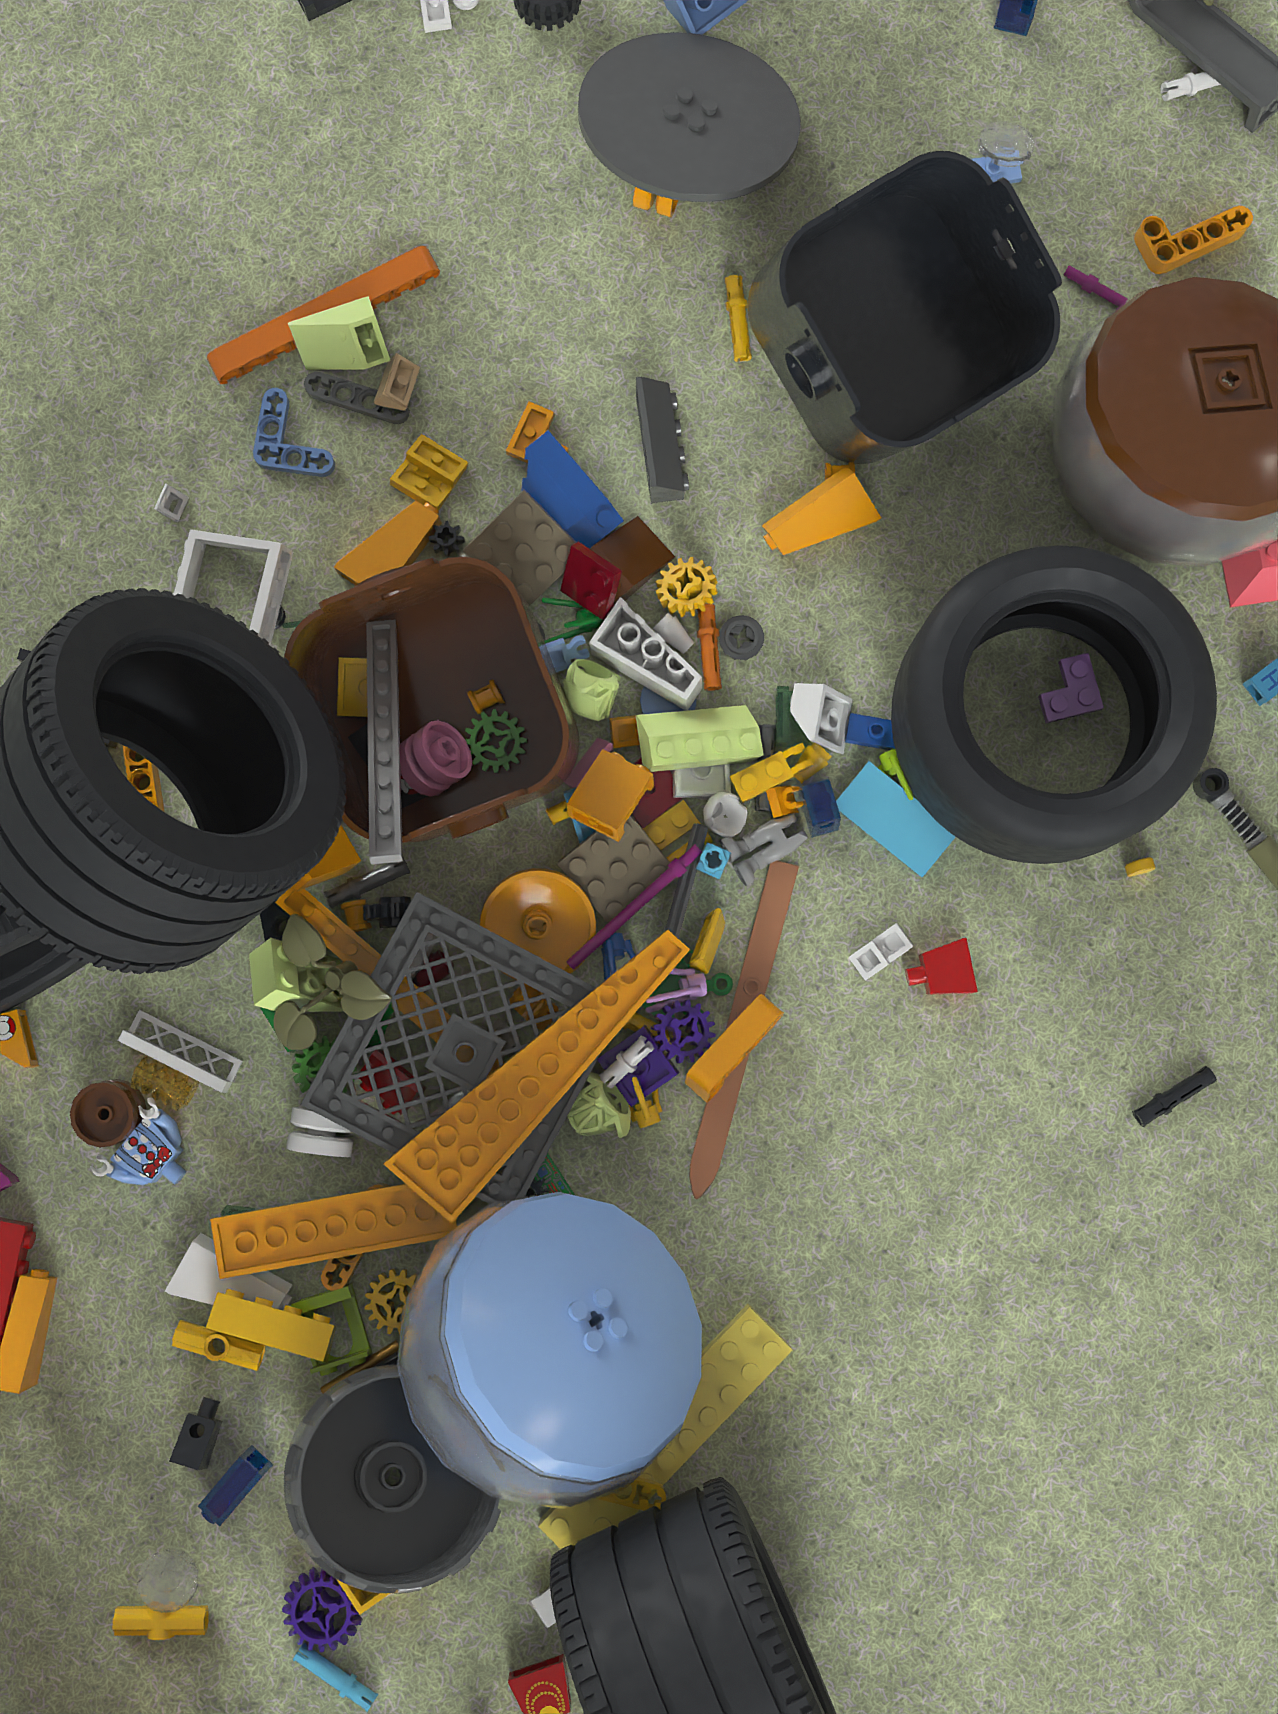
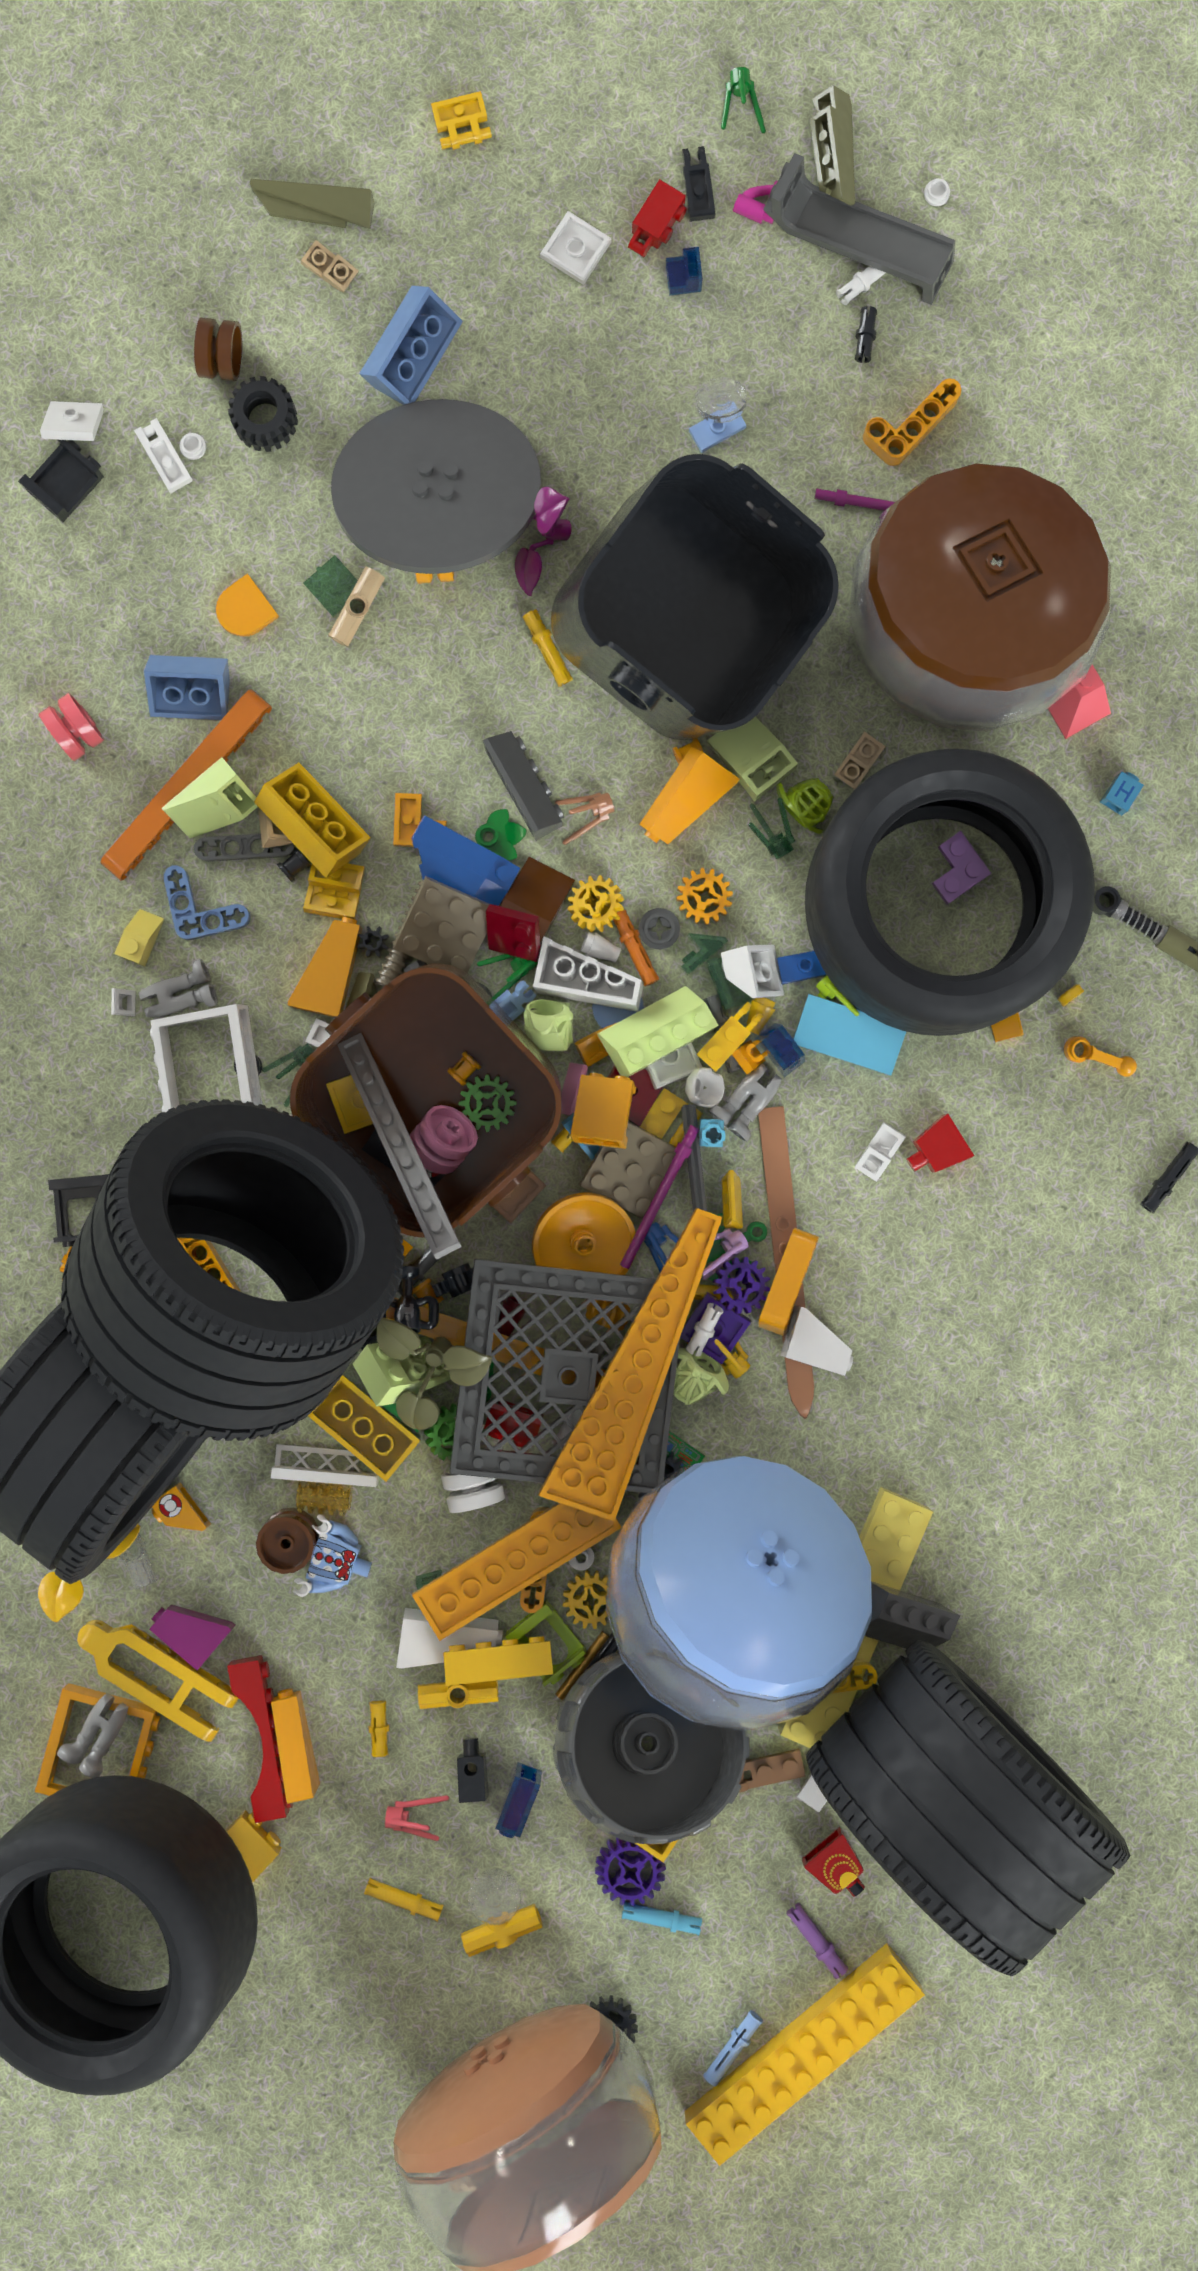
camera: 20 degrees left, 5 degrees up
none -> coral wheel [38,692,104,761]
none -> light yellow slope [114,909,164,967]
none -> light grey piece [138,959,218,1018]
none -> medium blue slope [144,655,230,720]
none -> light orange tile [216,573,279,636]
none -> yellow brick [254,762,371,878]
none -> black bush [277,848,311,882]
none -> clear green piece [303,555,358,617]
none -> yellow brick [308,1375,421,1482]
none -> tan piece [328,566,385,647]
none -> yellow pin [364,1878,444,1922]
none -> yellow pin [368,1700,389,1757]
none -> black piece [383,1266,439,1334]
none -> coral plant [385,1795,449,1841]
none -> green plate [475,809,527,861]
none -> medium nougat plate [493,1171,547,1224]
none -> magenta plant [515,487,572,596]
none -> nougat plant [555,792,615,845]
none -> white plate [569,1547,594,1570]
none -> light orange gear [676,867,733,925]
none -> clear green slope [680,933,728,976]
none -> yellowish green slope [707,717,798,802]
none -> medium nougat plate [739,1749,806,1793]
none -> clear green plant [748,797,796,859]
none -> lime piece [776,778,834,834]
none -> white slope [780,1306,853,1376]
none -> tan slope [834,731,886,789]
none -> black pin [854,306,877,363]
none -> dark grey slope [865,1581,960,1649]
none -> light orange slope [991,1013,1023,1042]
none -> light orange piece [1064,1036,1137,1077]

